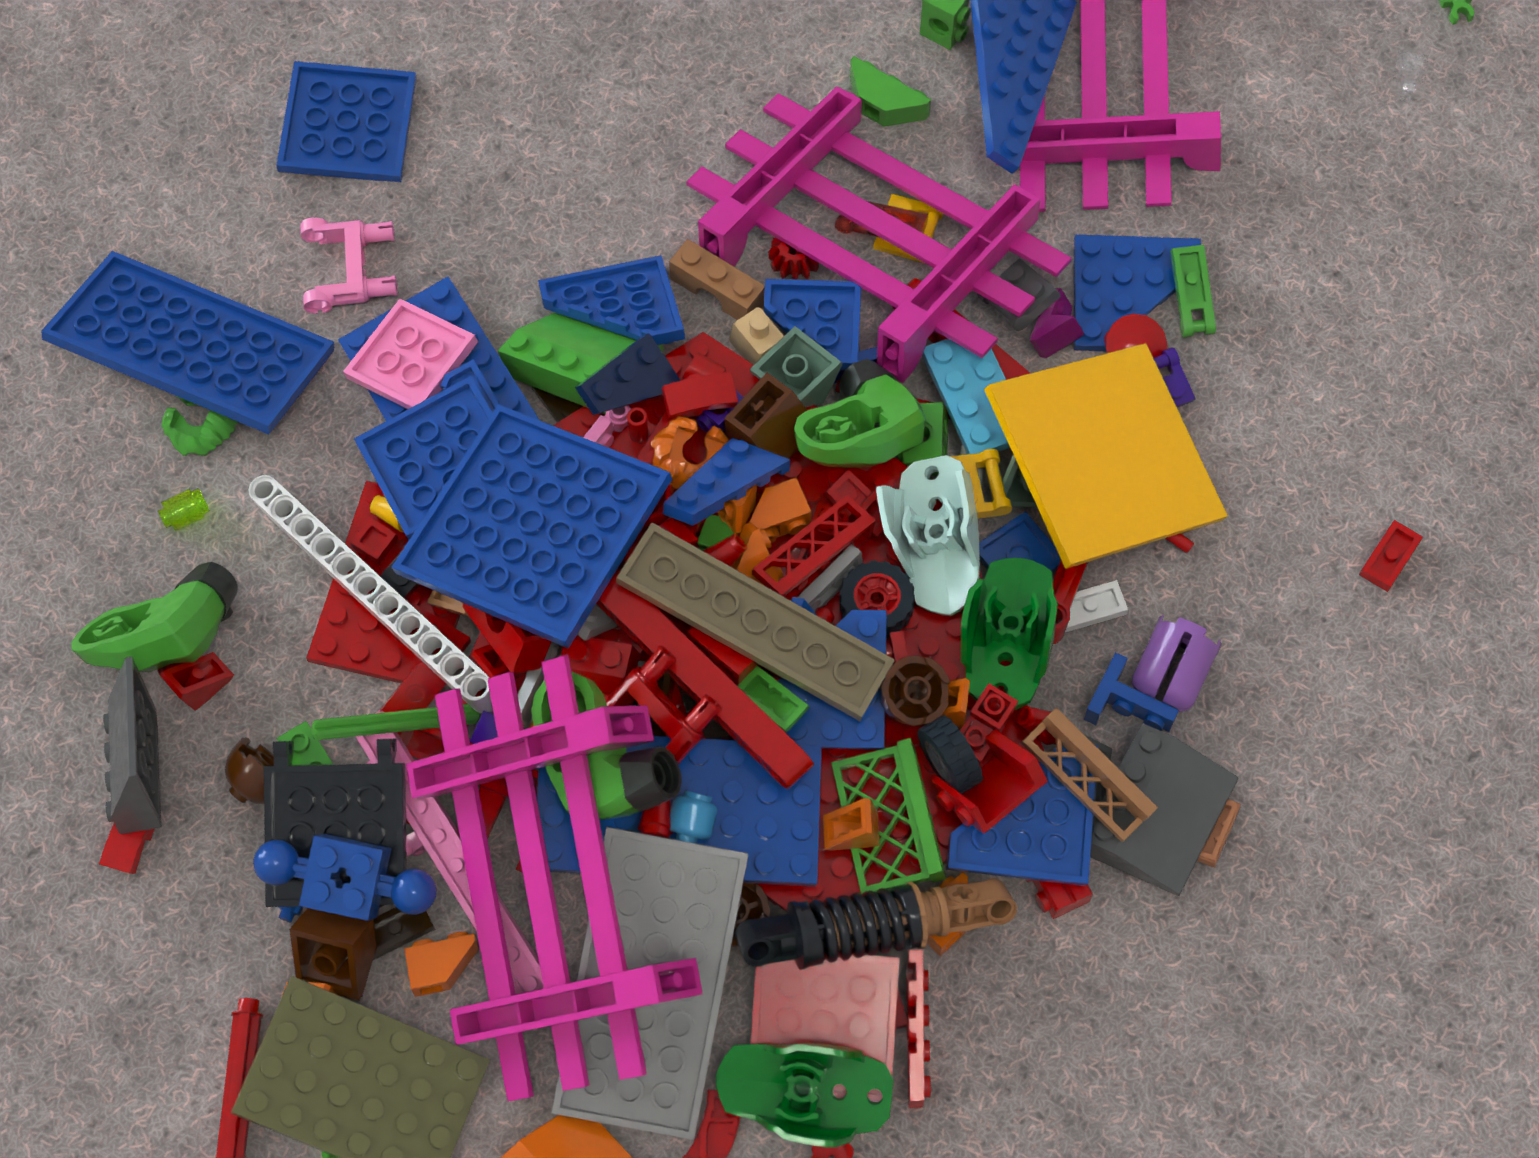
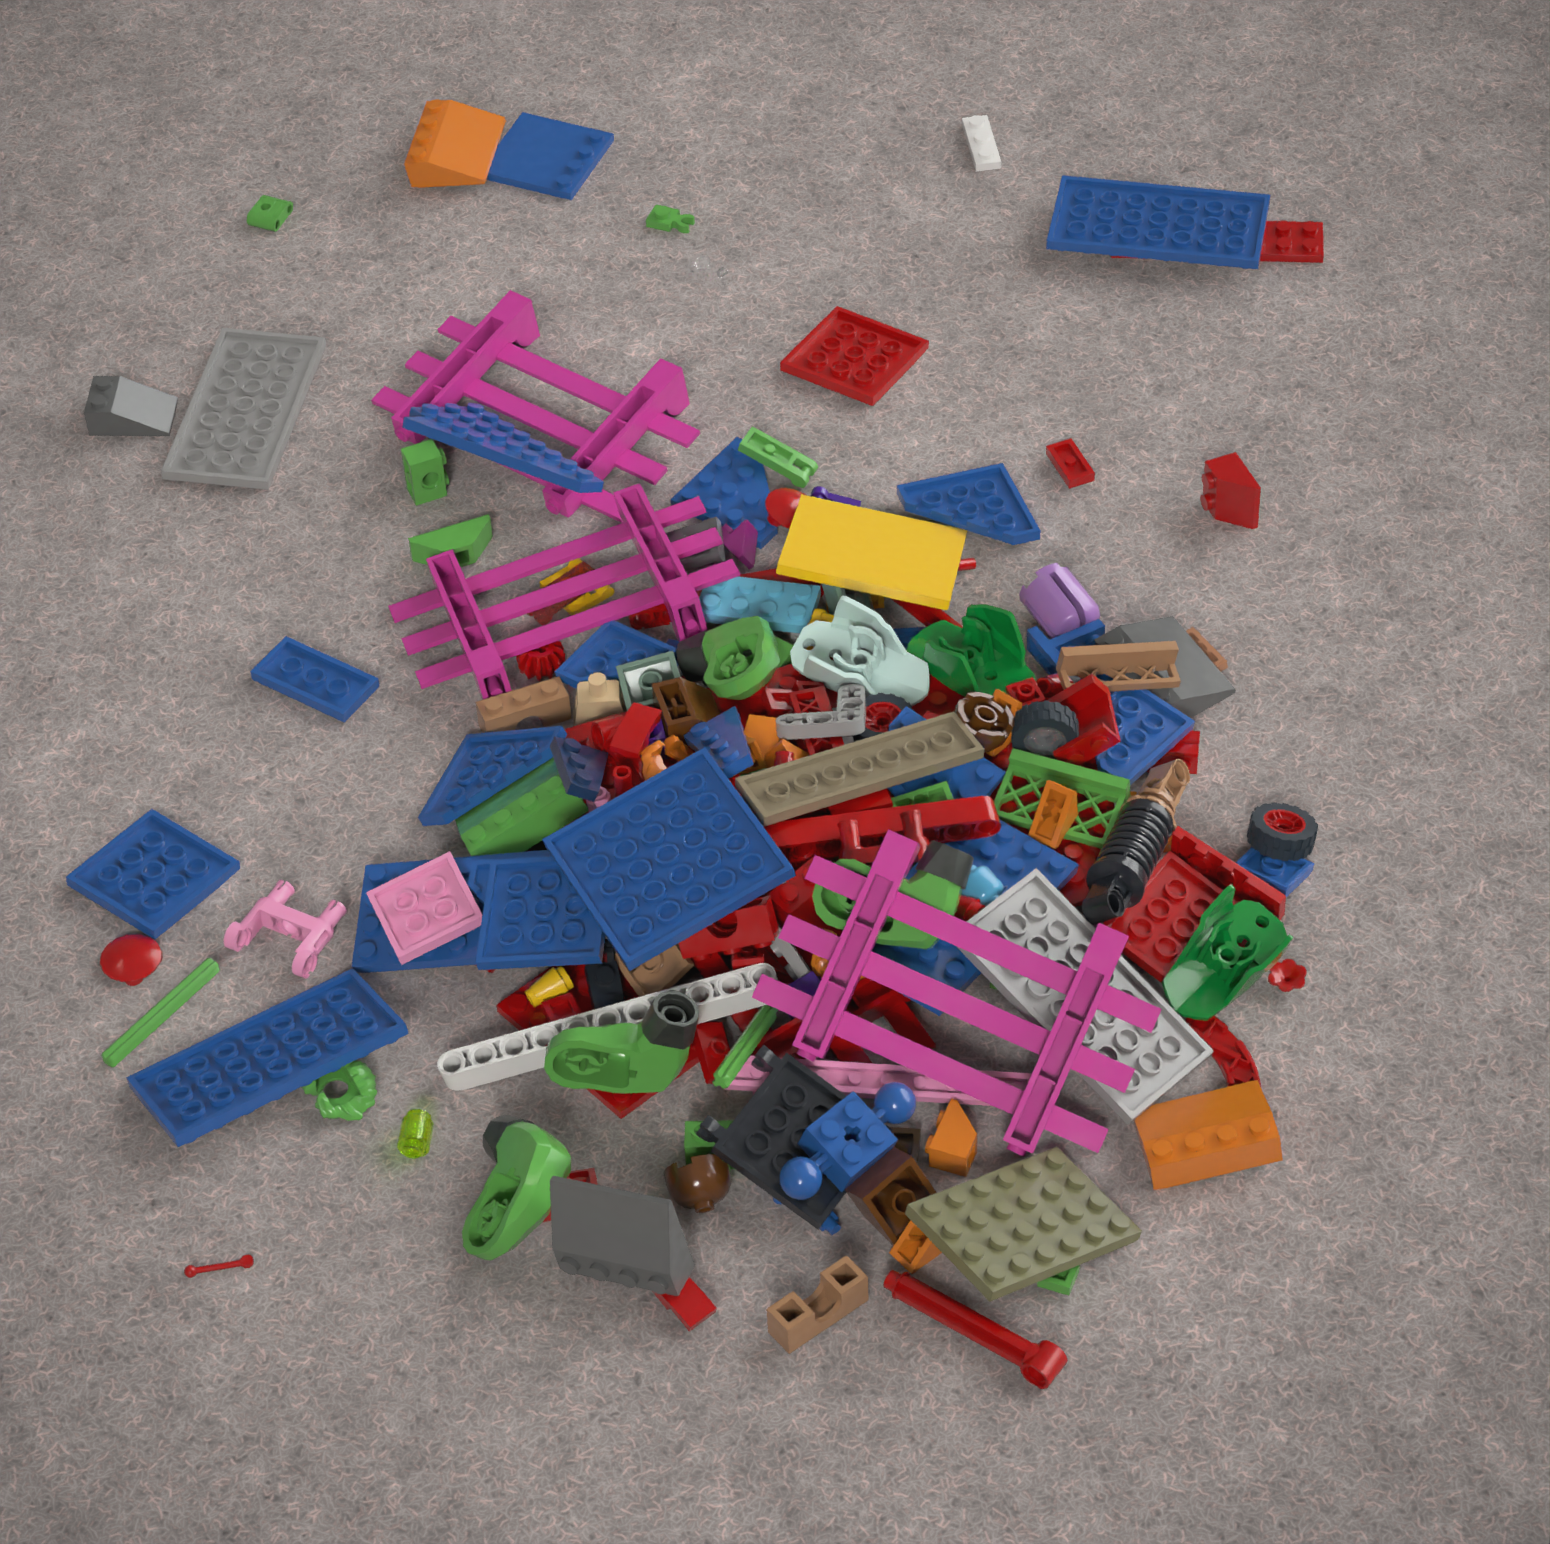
camera: 55 degrees left, 20 degrees down
none -> red dish [100,934,163,986]
none -> bright green axle [101,958,220,1067]
none -> blue plate [250,636,380,723]
none -> bright green piece [544,990,699,1094]
none -> medium nougat arch [766,1255,869,1354]
none -> light grey beam [775,684,866,739]
none -> red plate [780,306,929,406]
none -> blue plate [897,463,1041,545]
none -> red slope [1200,452,1261,529]
none -> blue plate [1235,847,1314,897]
none -> black wheel [1247,802,1318,861]

